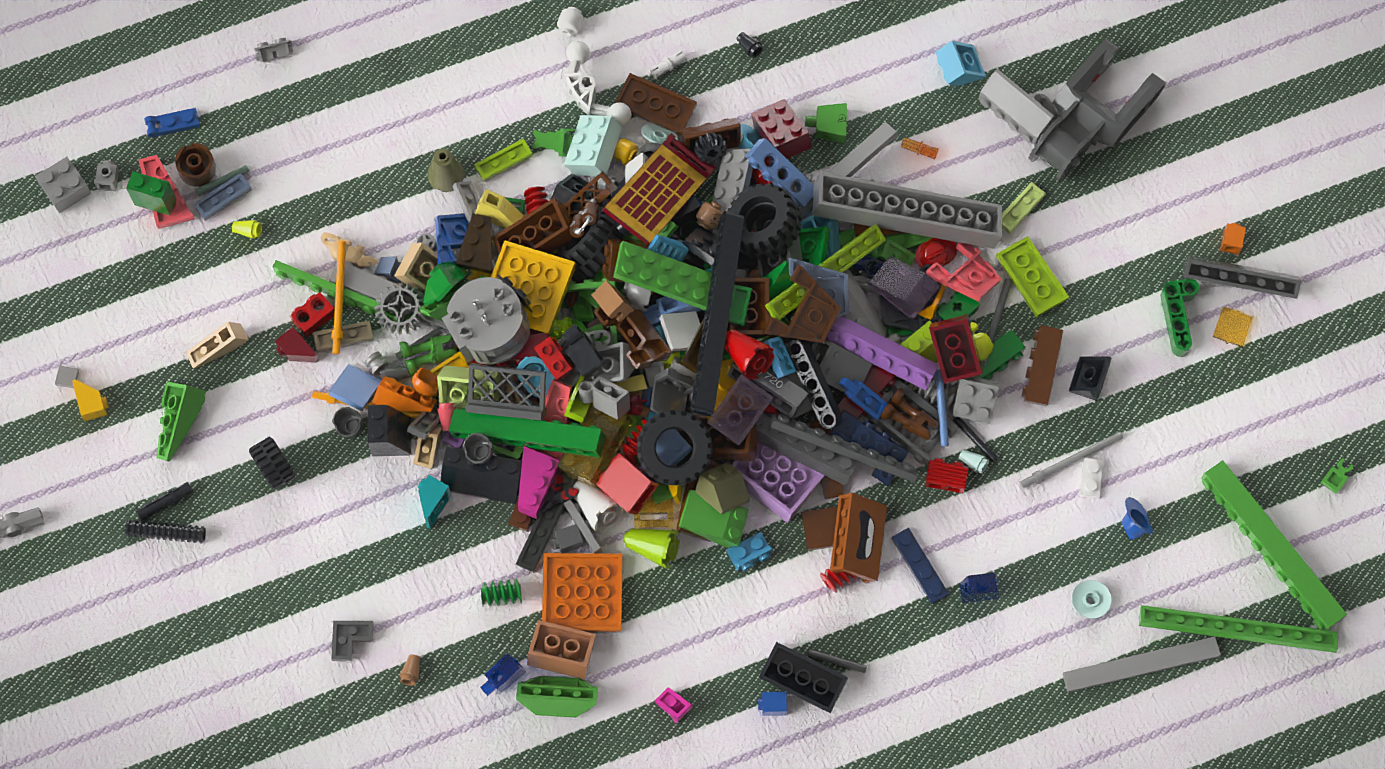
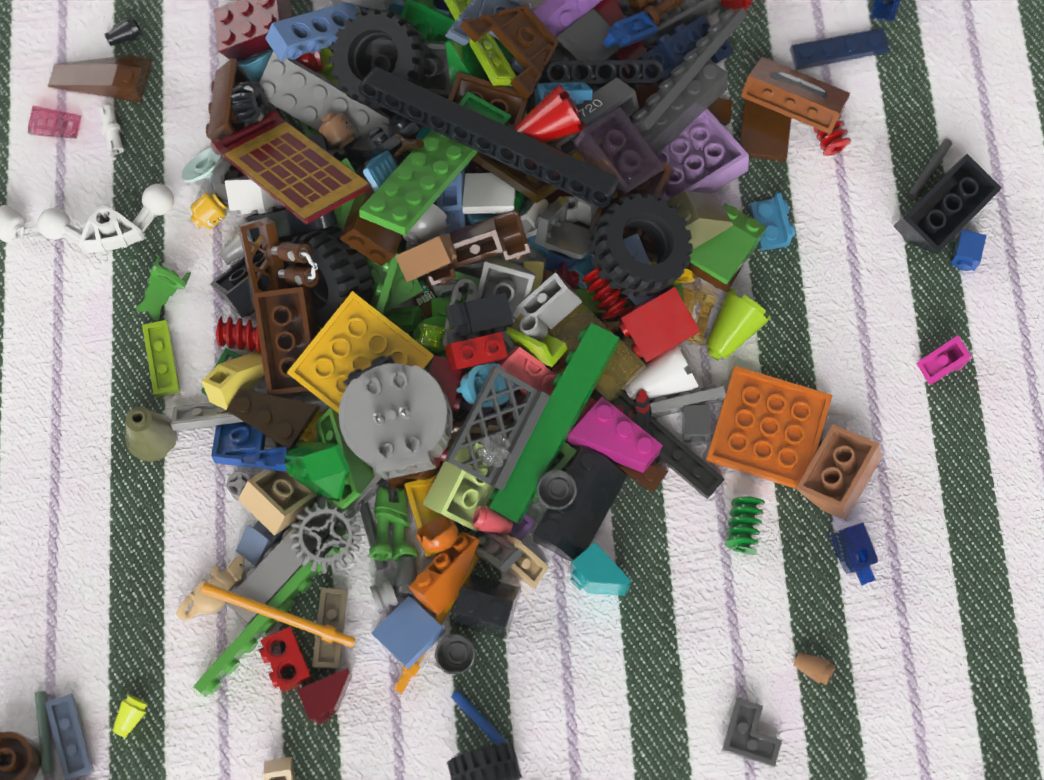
camera: 70 degrees left, 0 degrees up
bright green wedge [516,676,598,718] -> none
light aqua brick [564,115,622,176] -> none
reddish brown plate [614,73,697,135] -> none
none -> clear pink slope [28,105,82,139]
none -> reddish brown wedge [48,55,153,103]
none -> dark brown bar [393,133,424,159]
none -> blue bar [451,690,509,744]
none -> clear plant [477,433,511,468]

